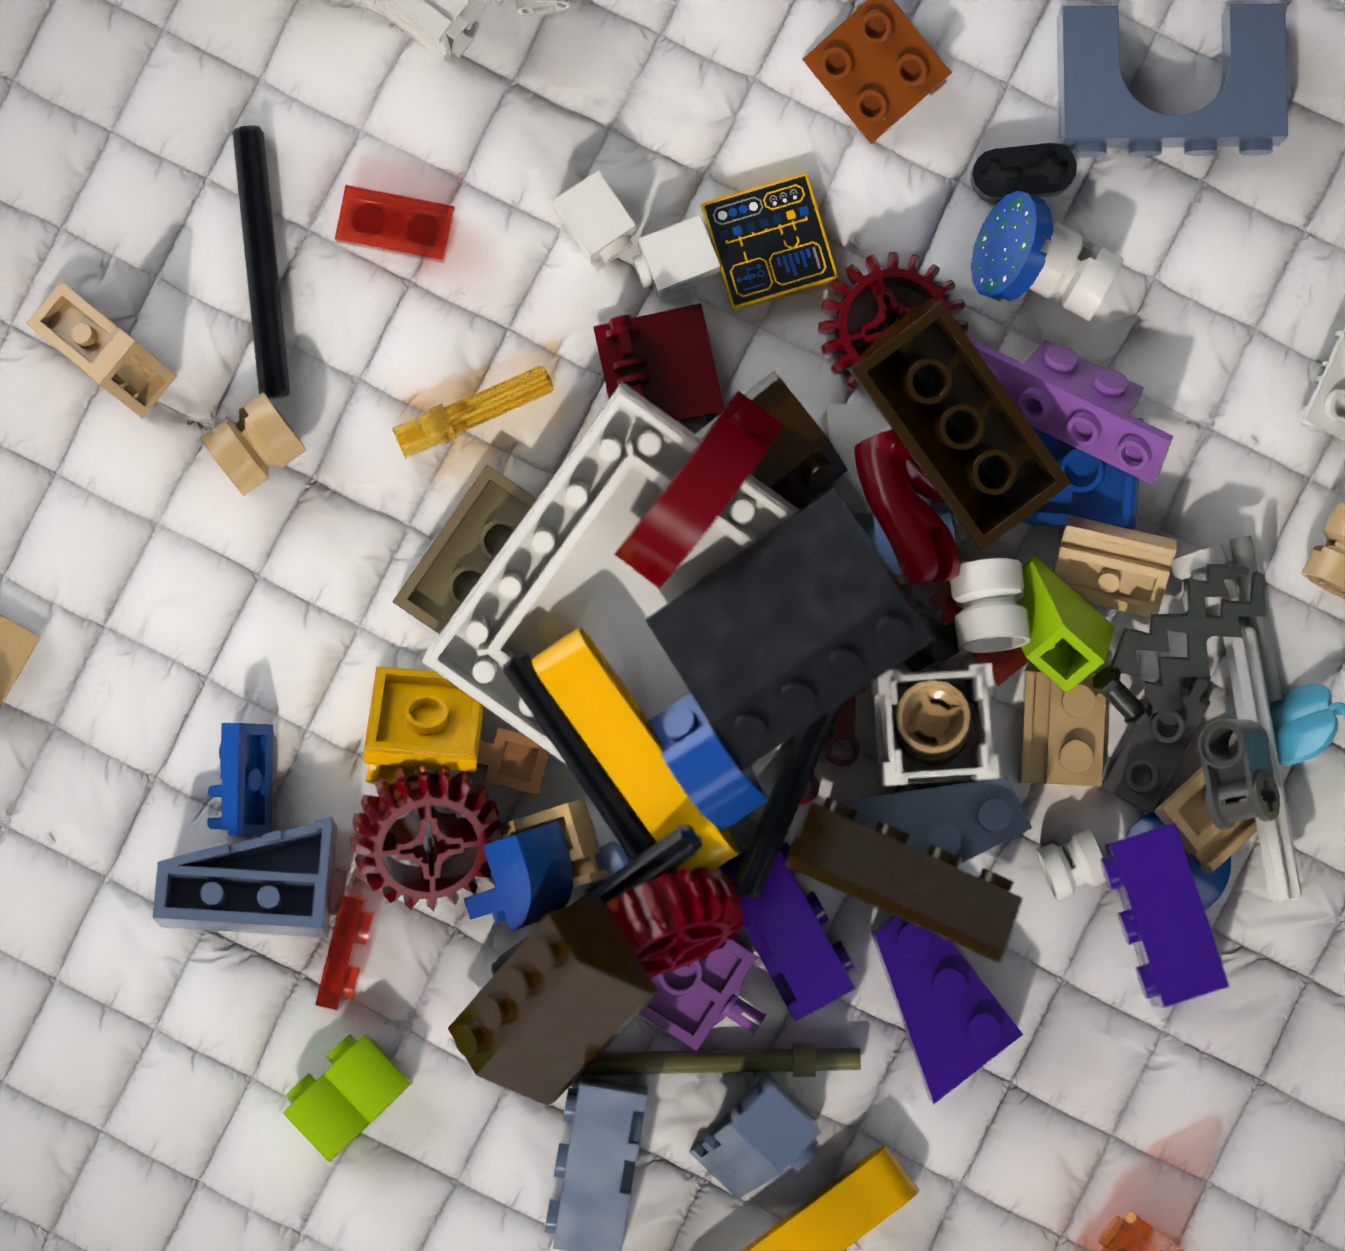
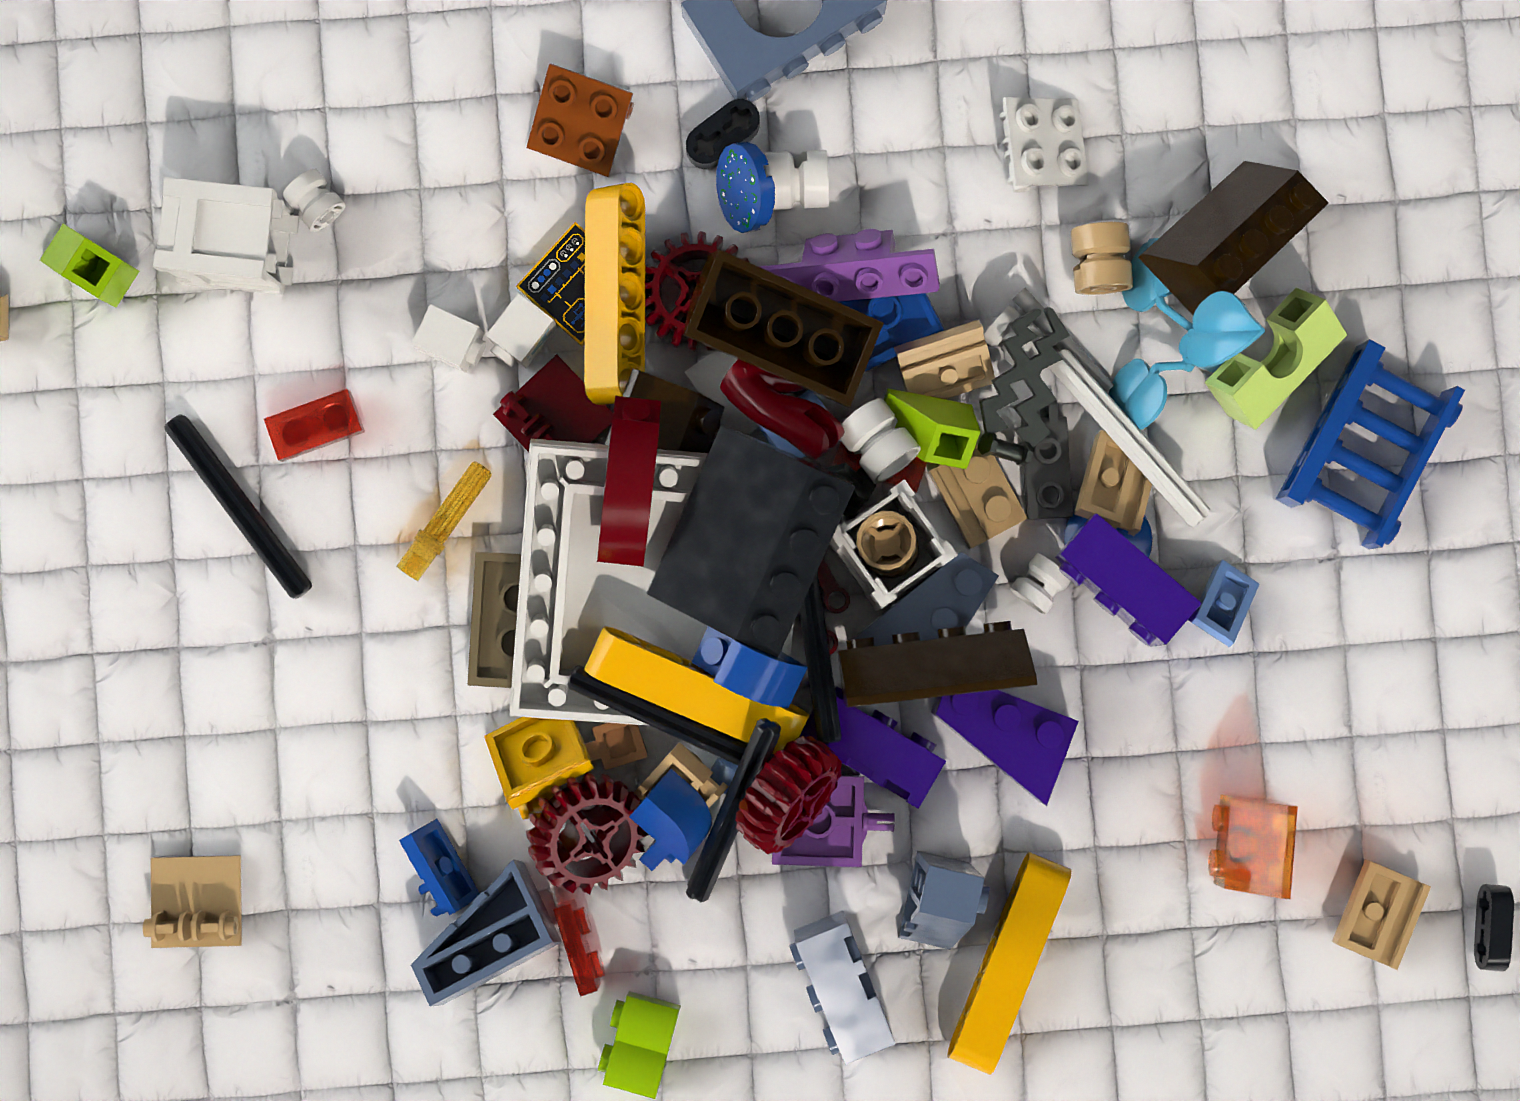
camera: 30 degrees left, 0 degrees up
tan bracket [26,281,177,418] -> none
tan wheel [200,392,307,496] -> none
dark brown slope [448,895,659,1105] -> none
olive bar [581,1043,861,1077] -> none
dark grey piece [1198,719,1280,830] -> none
none -> yellow beam [584,183,645,405]
none -> light blue slope [1188,559,1259,647]

